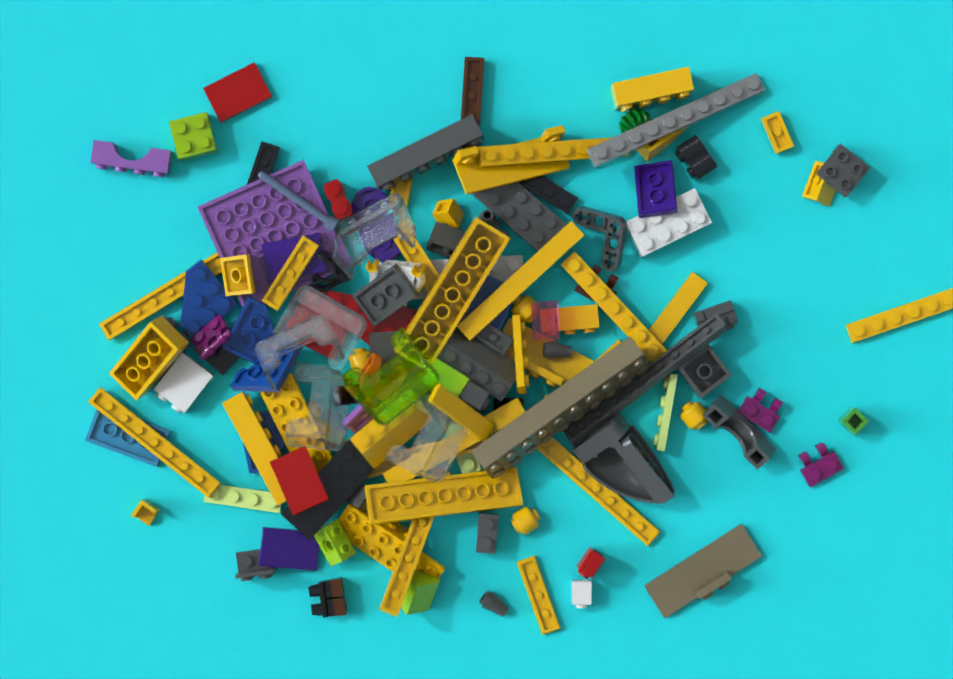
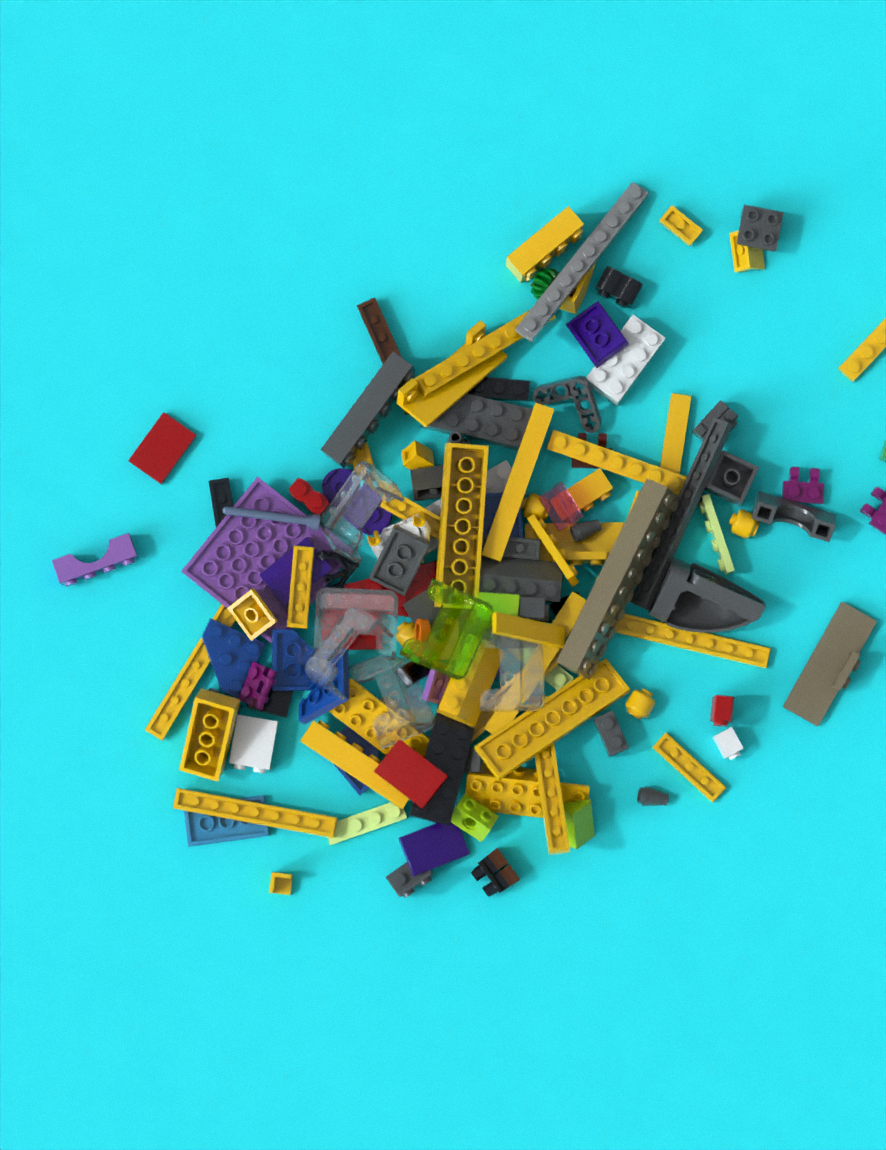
camera: 30 degrees left, 5 degrees down
lime brick [169,112,218,161] -> none

